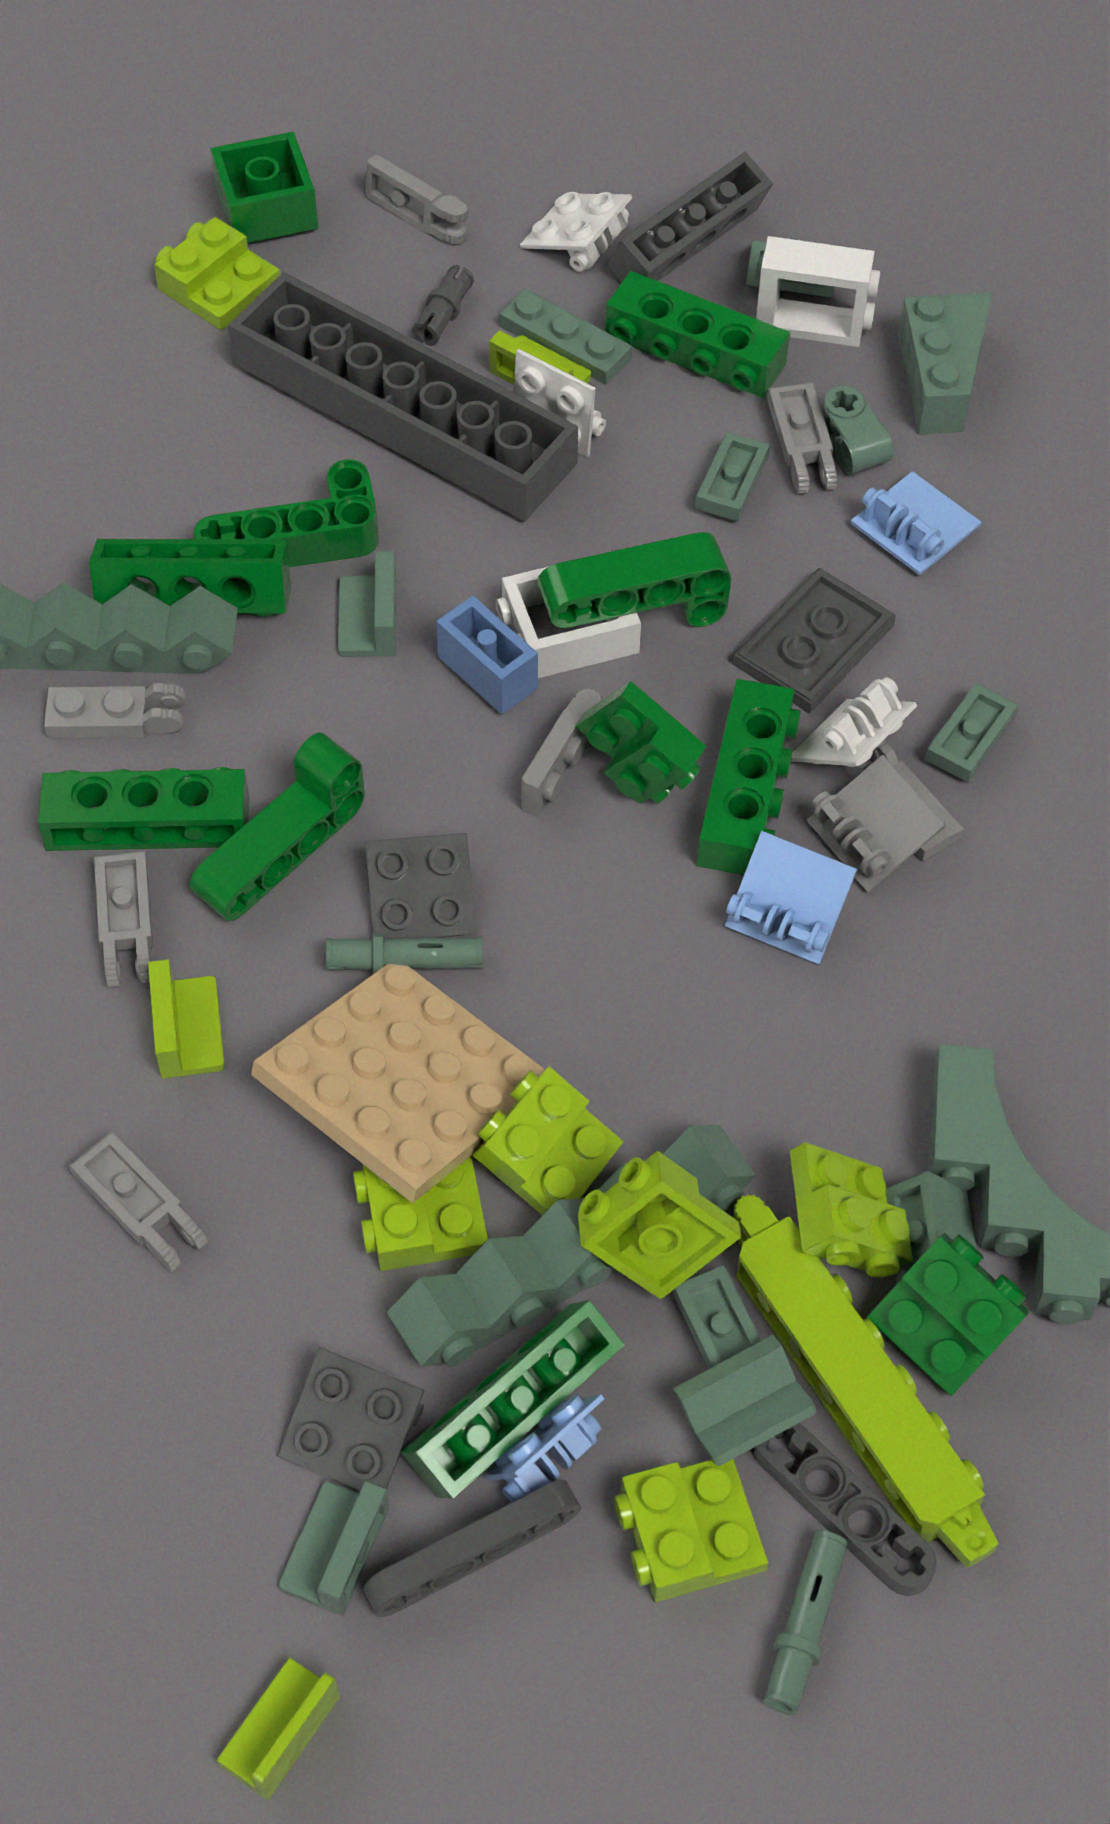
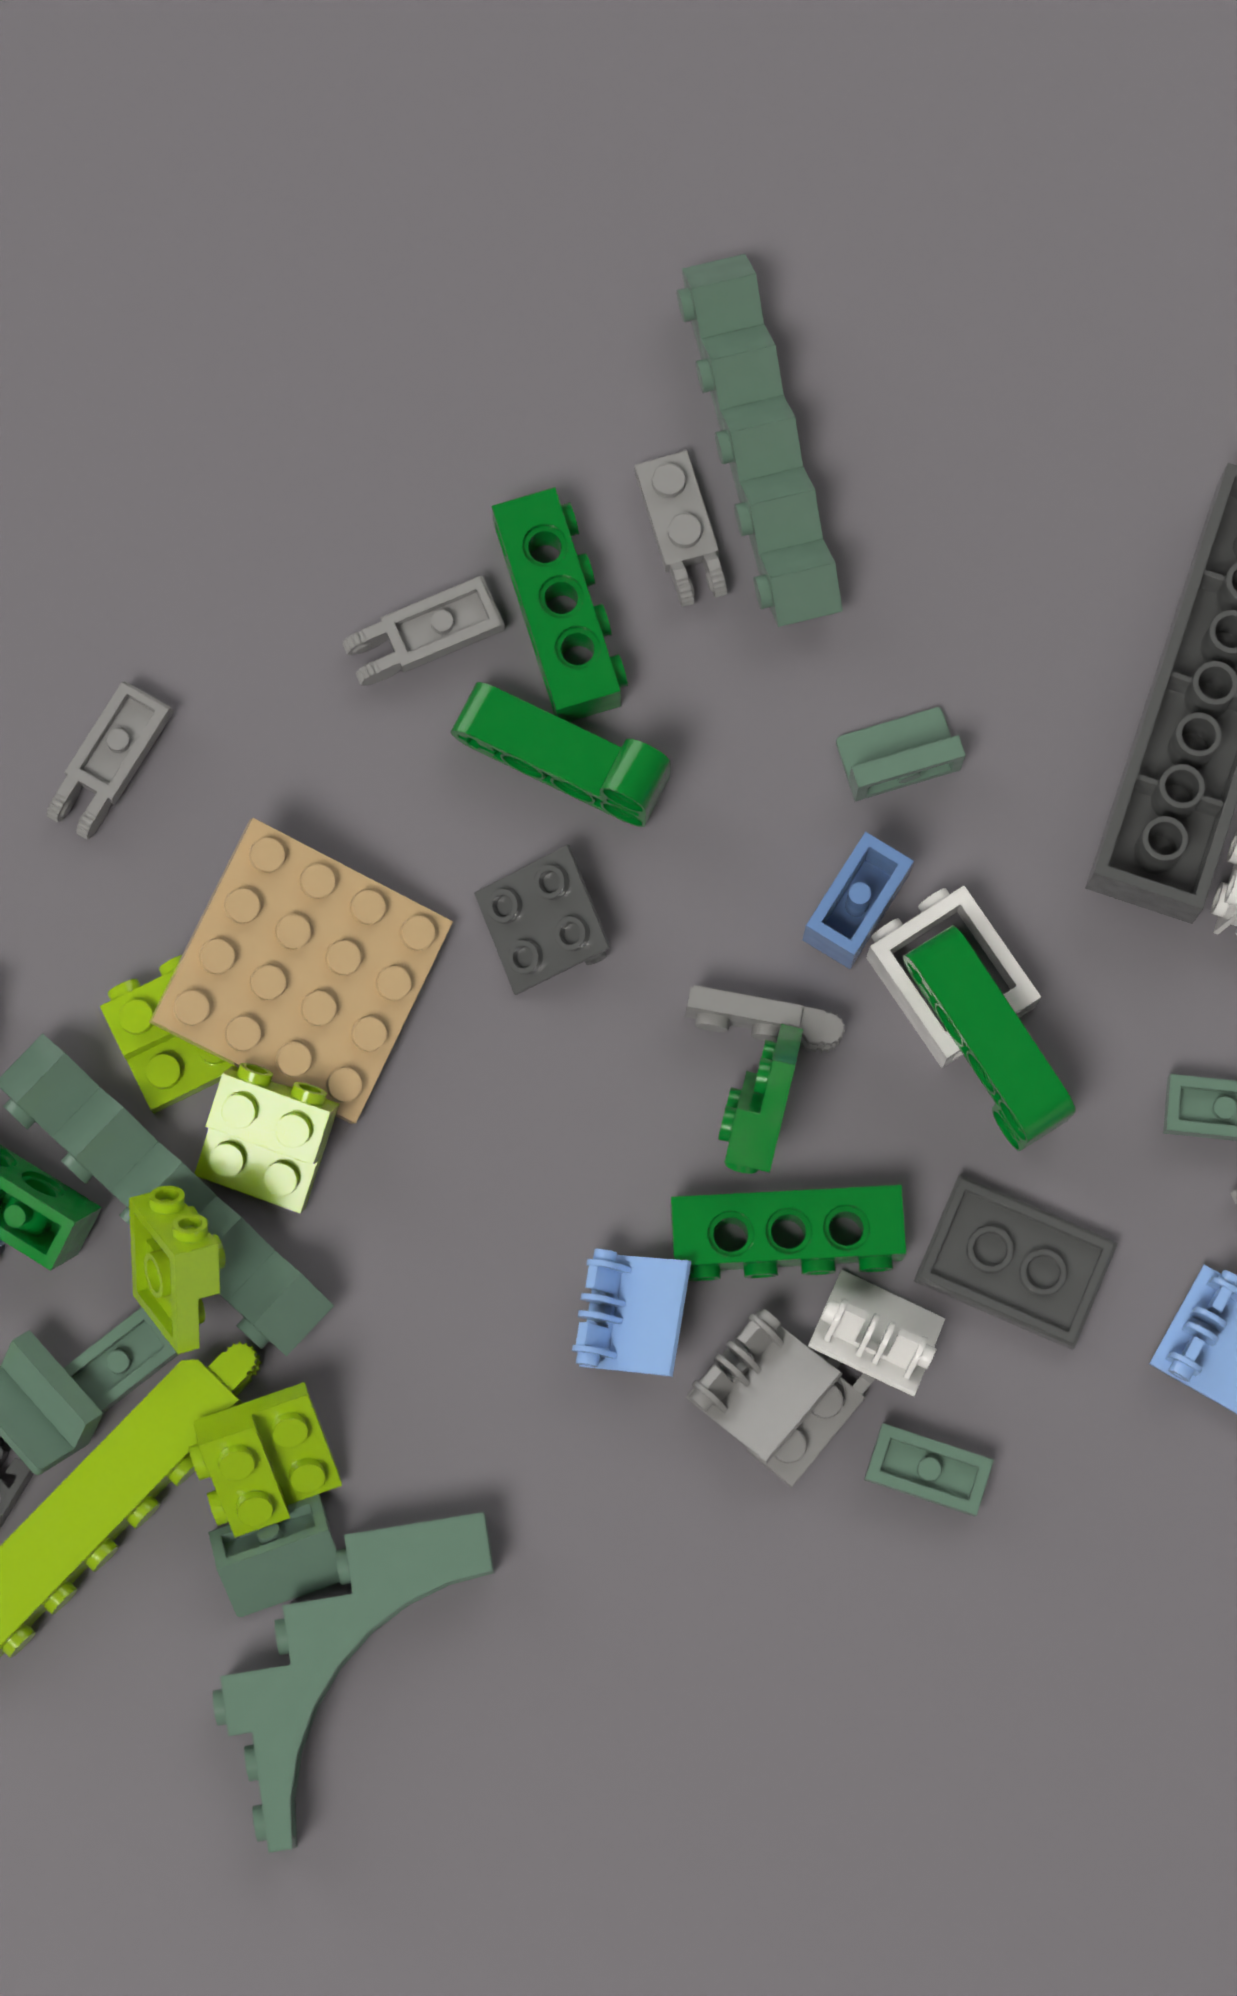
camera: 75 degrees right, 20 degrees up
green brick [89,539,291,617] -> none
lime panel [148,959,225,1079] -> none
green beam [193,459,379,568] -> none
sand green pin [326,933,483,974] -> none
green plate [867,1233,1030,1396] -> none

